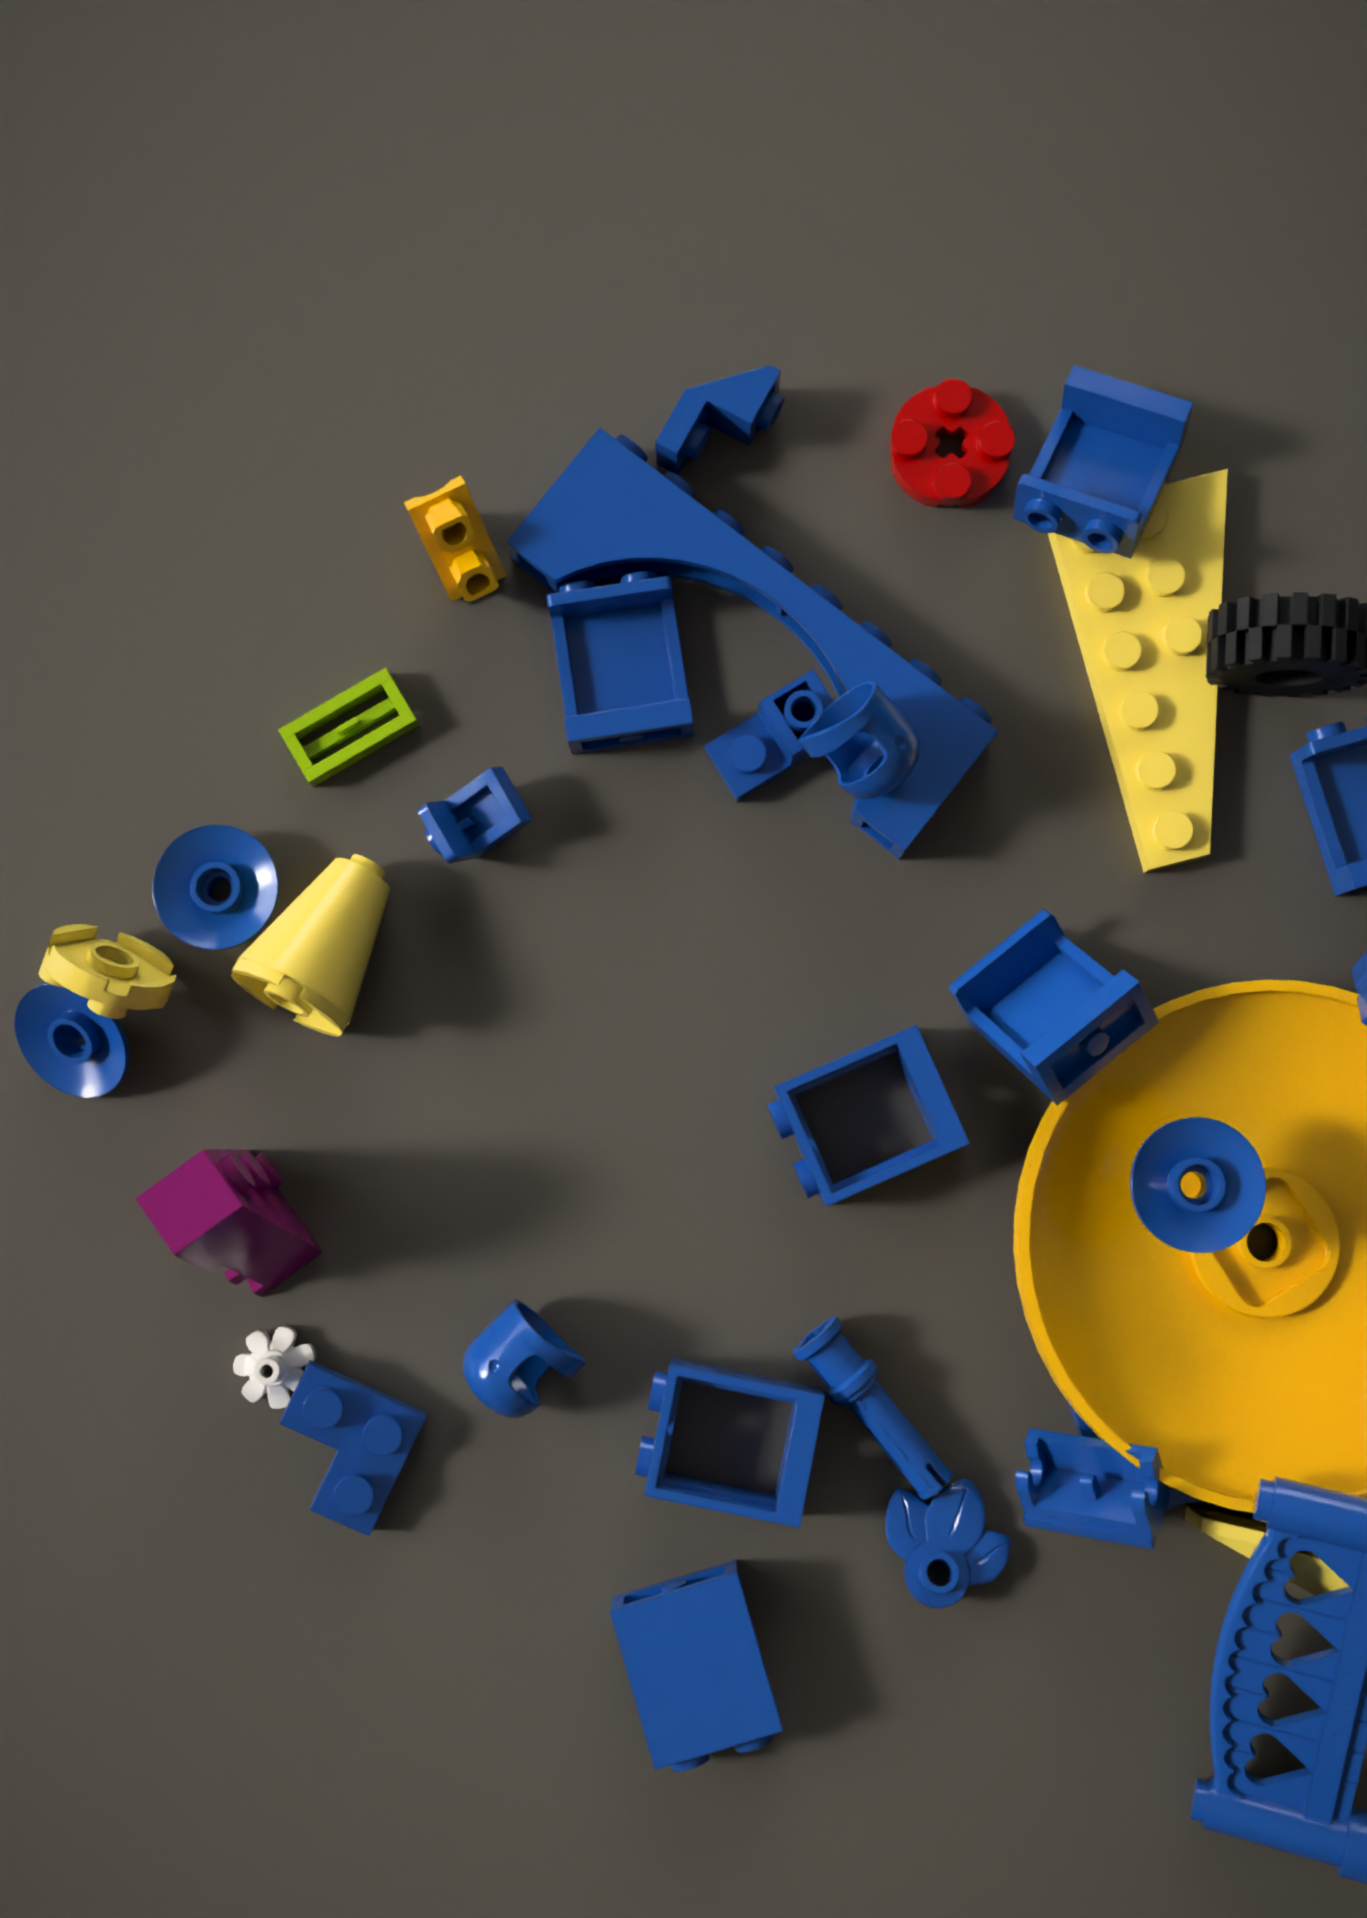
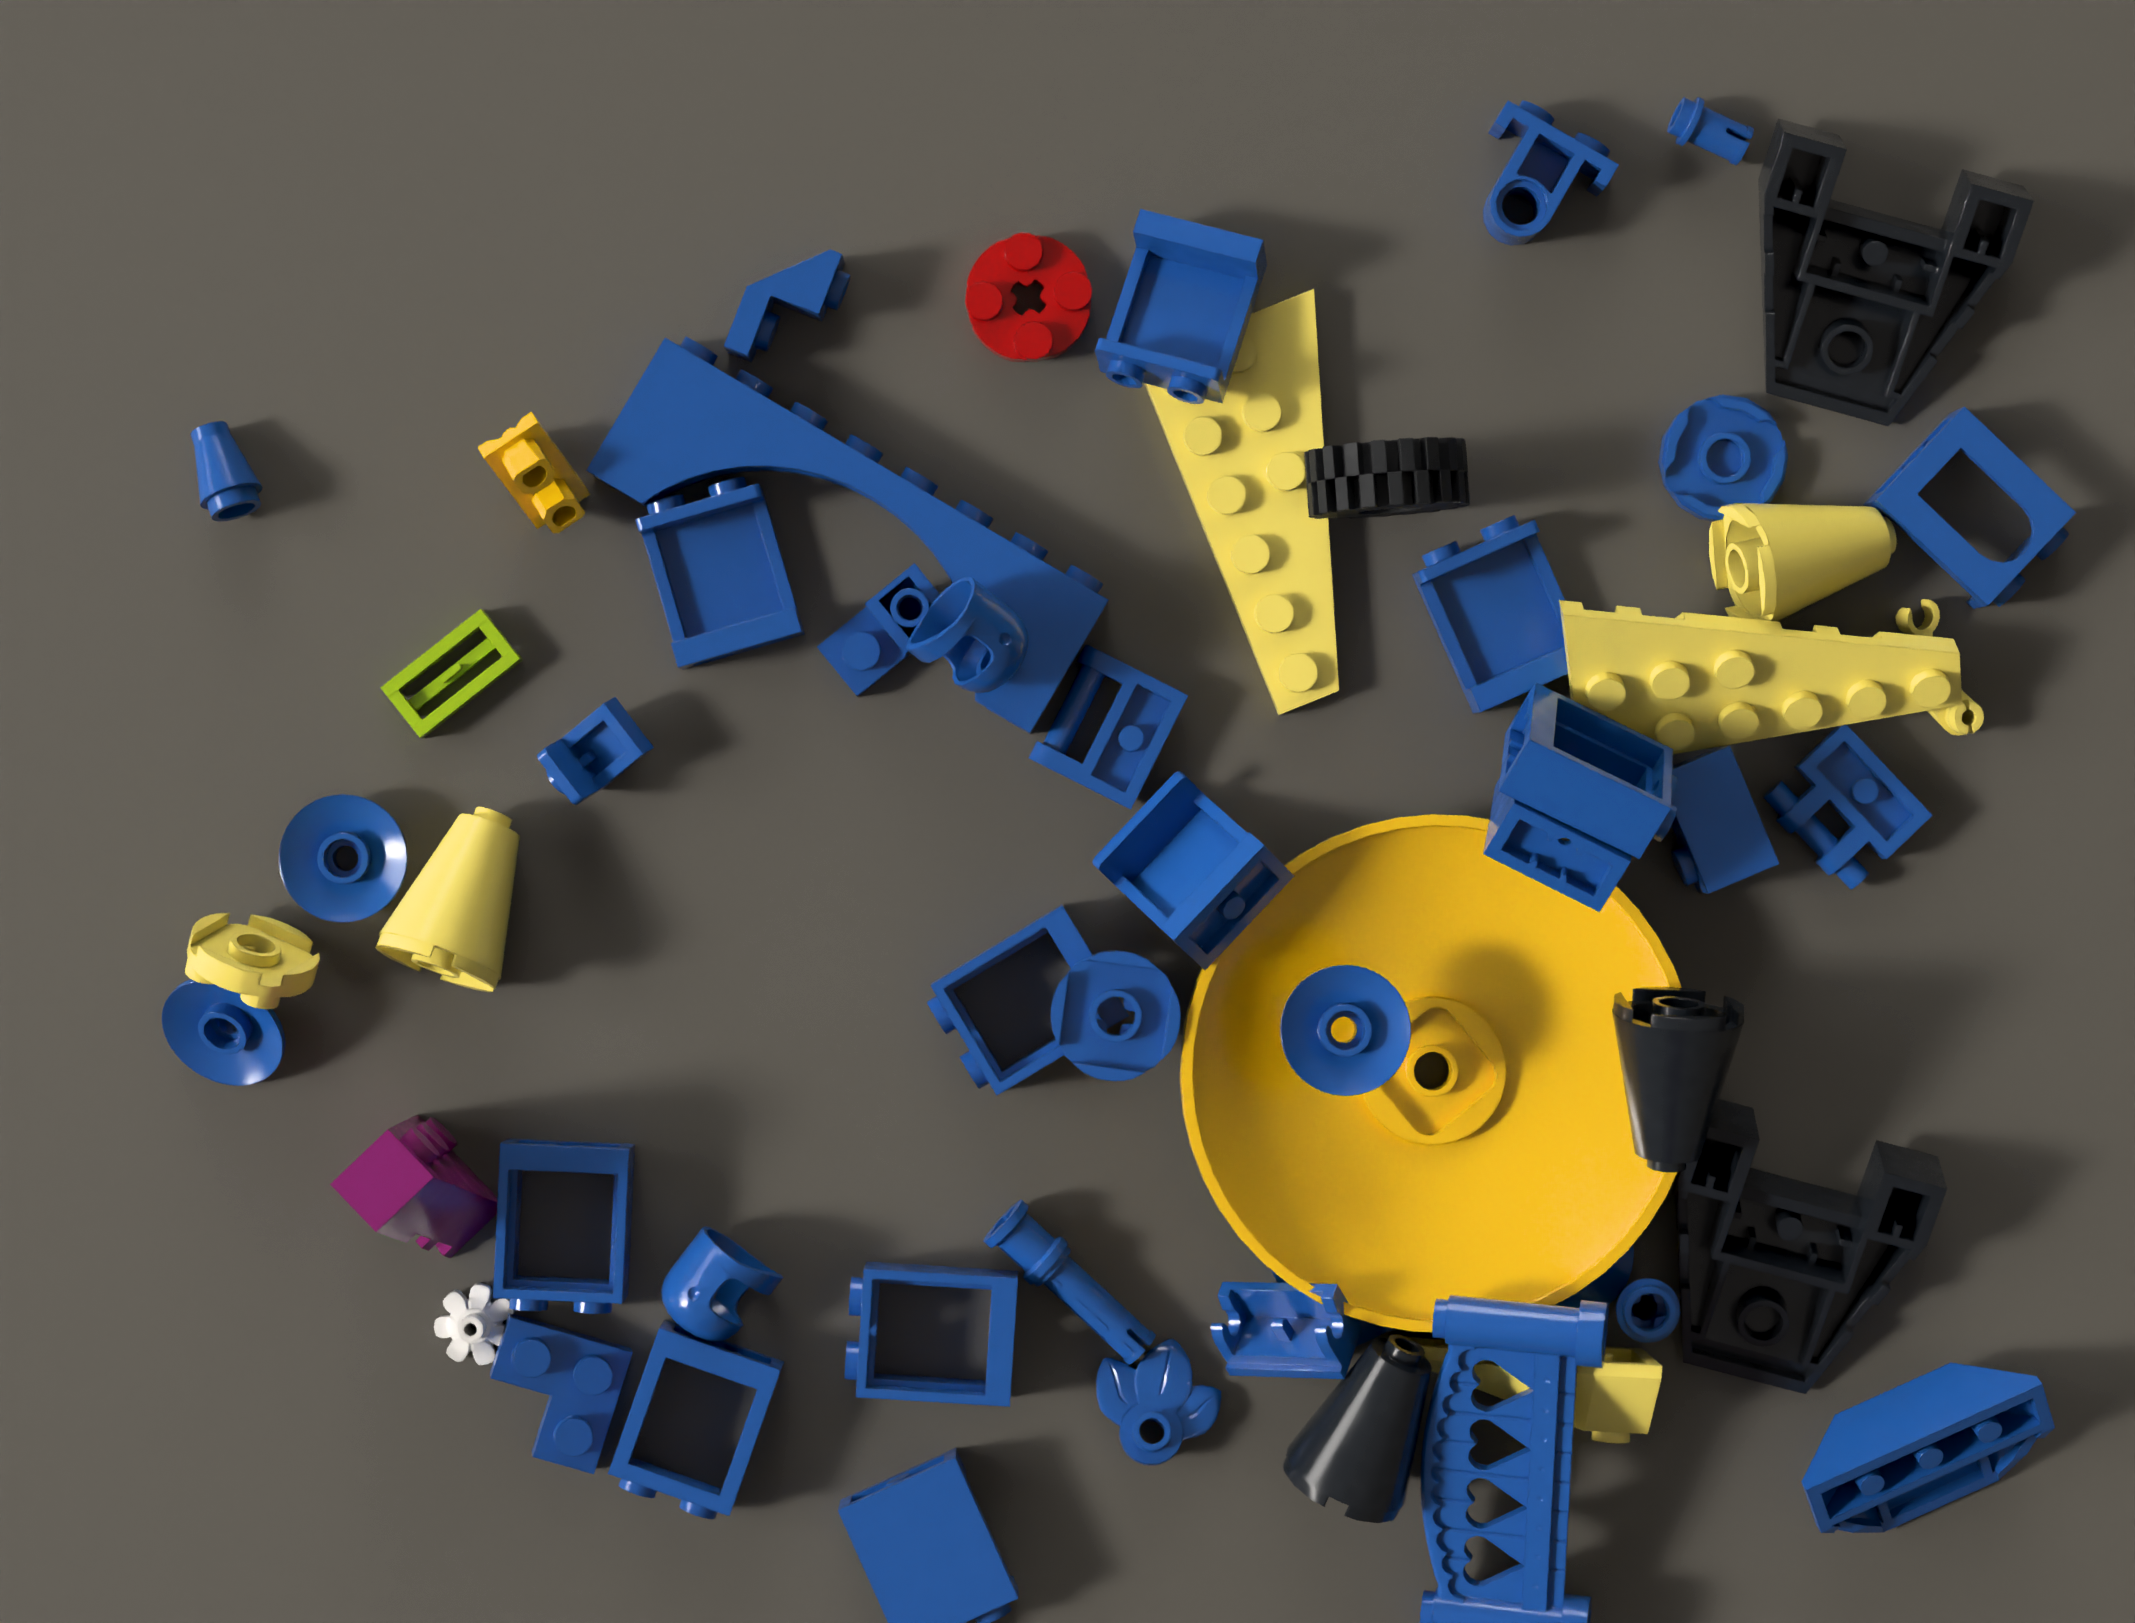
camera: 10 degrees left, 5 degrees up
none -> blue cone [190,421,263,521]
none -> blue window [493,1138,635,1314]
none -> blue window [608,1320,784,1519]
none -> blue plate [1028,644,1189,810]
none -> blue plate [1050,950,1181,1081]
none -> black cone [1283,1334,1432,1523]

